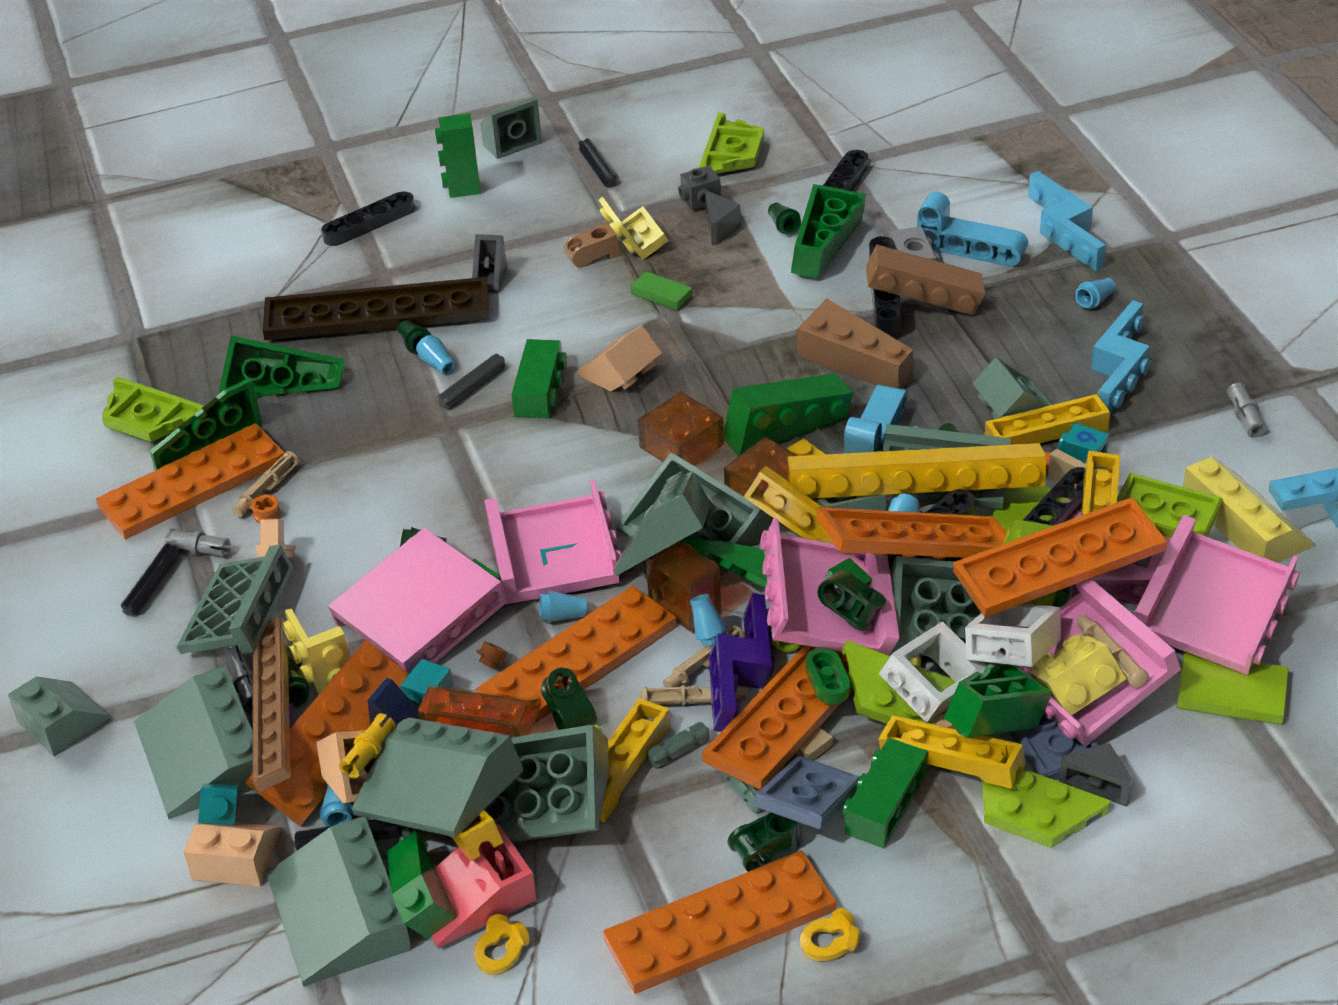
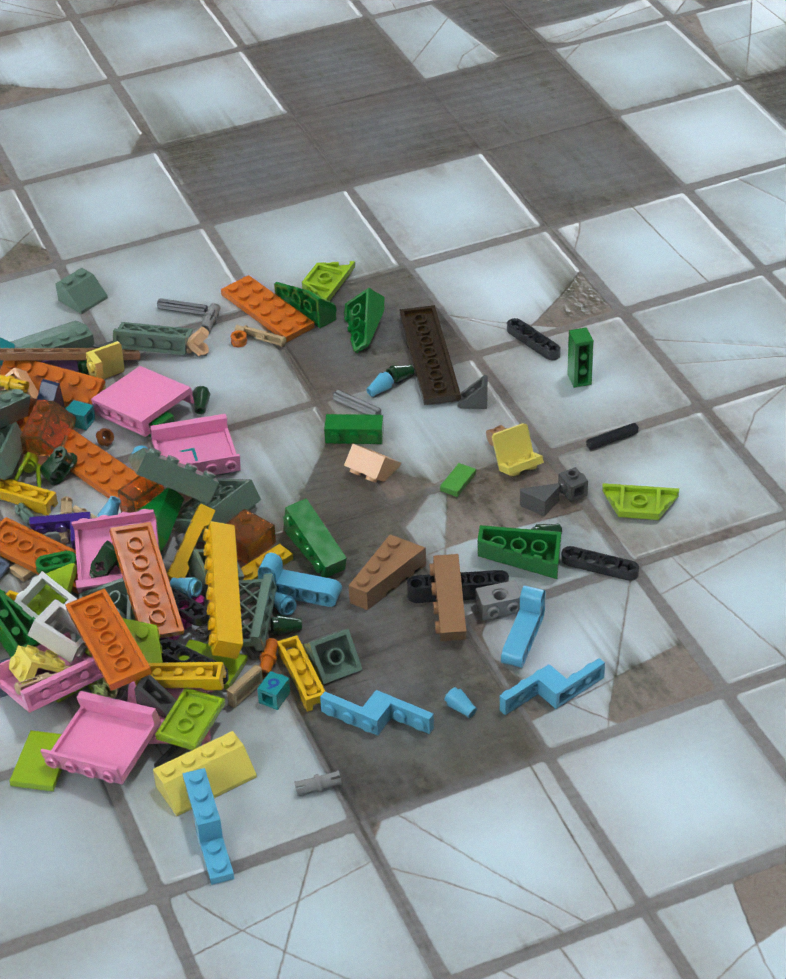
camera: 85 degrees right, 0 degrees up
sand green slope [480,97,542,159] -> none
clear orange brick [637,391,724,466] -> none

